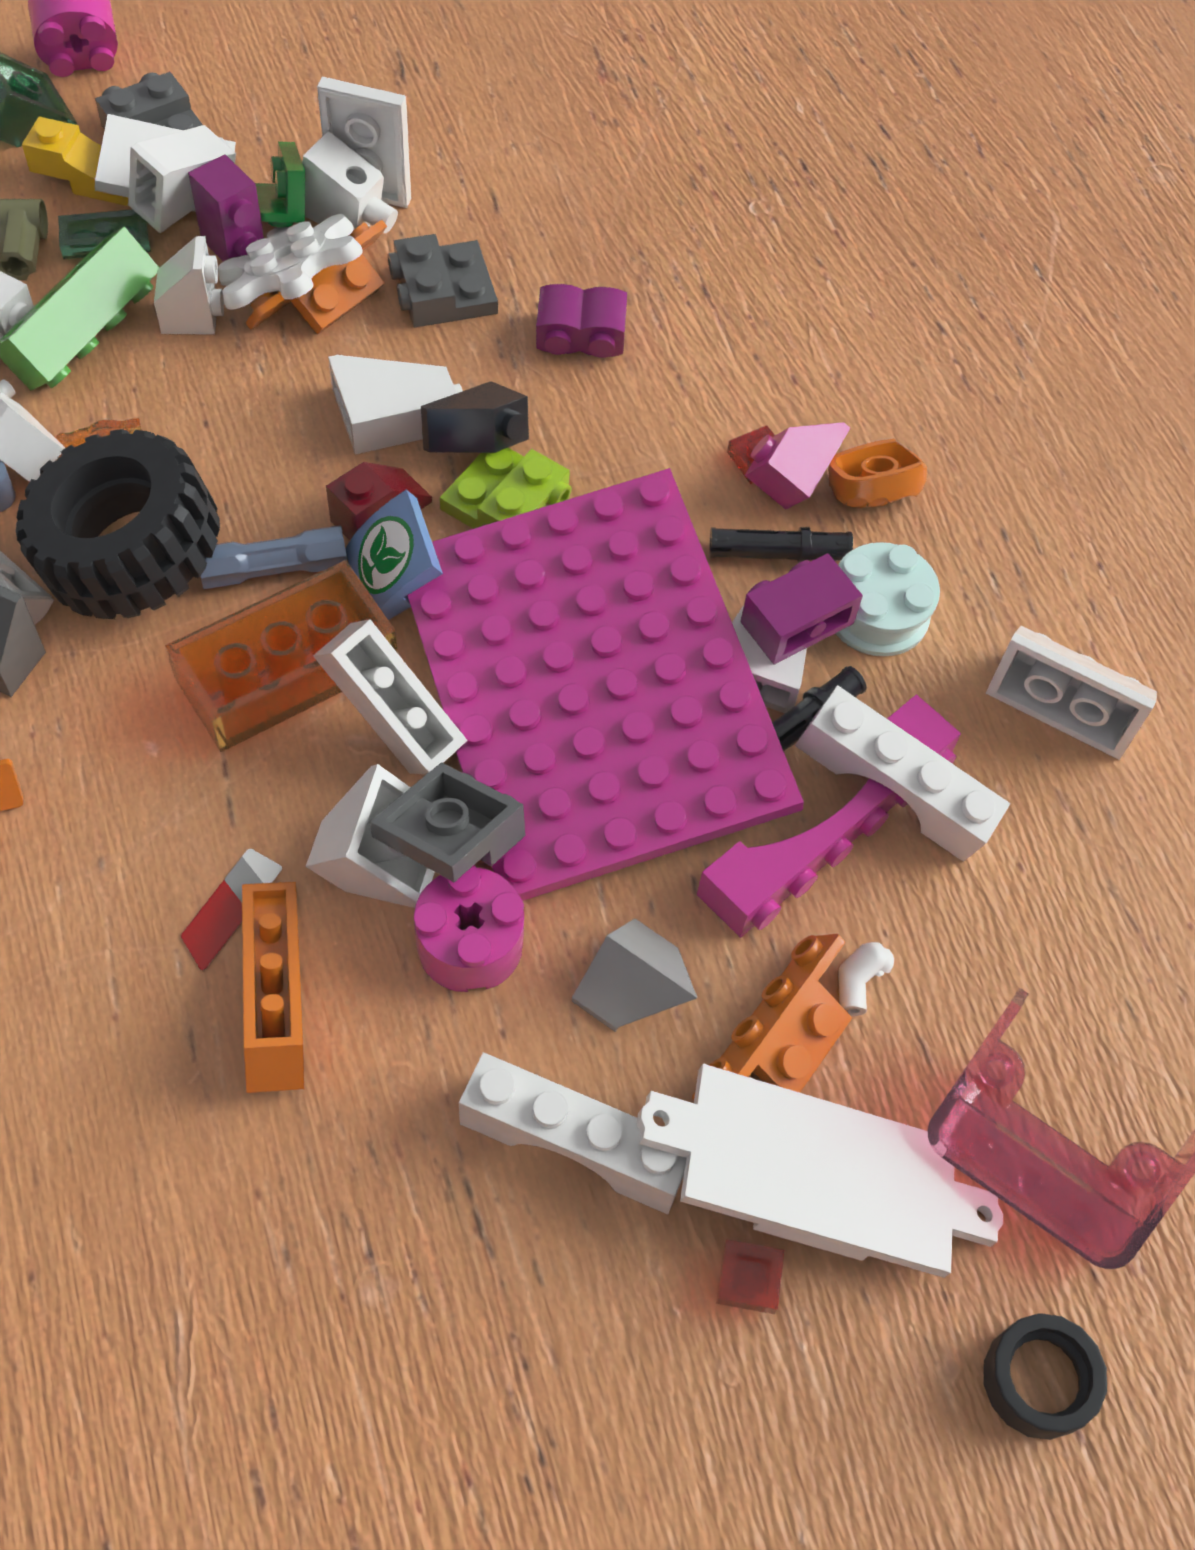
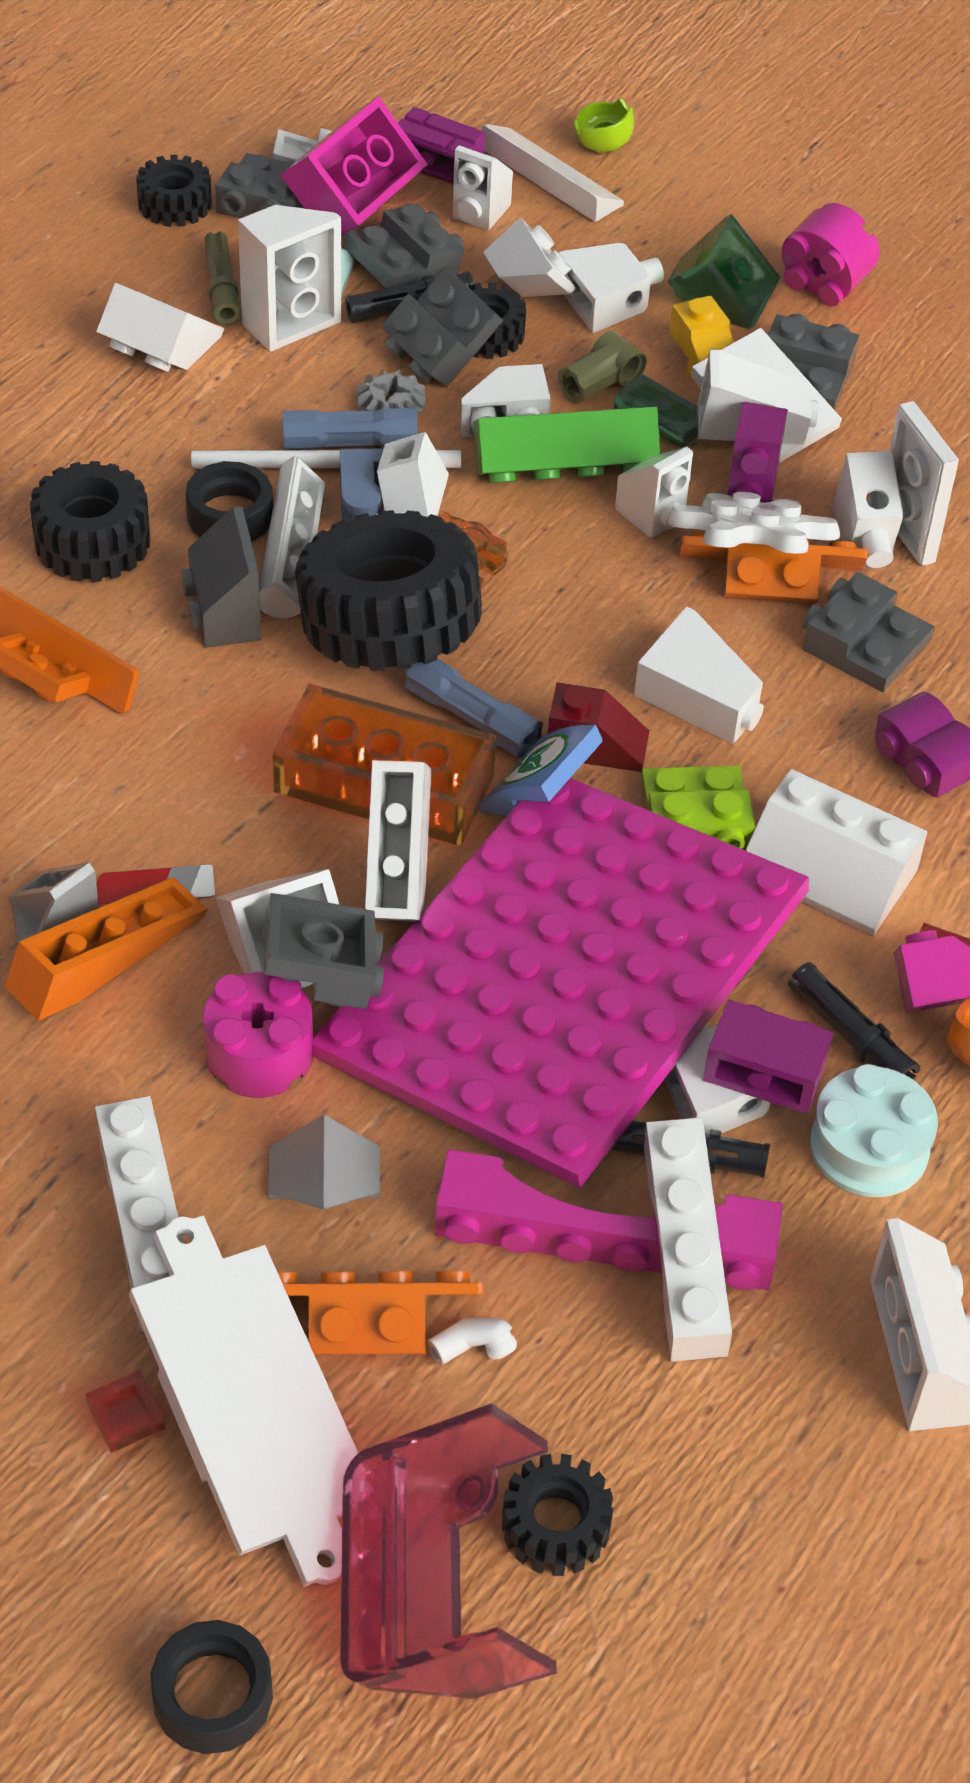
camera: 55 degrees right, 10 degrees down
green bracket [255,141,305,228] -> none
black slope [421,381,529,453] -> none
none -> light grey slope [7,862,99,946]
none -> black tyre [502,1453,614,1576]
none -> white slope [746,769,927,936]

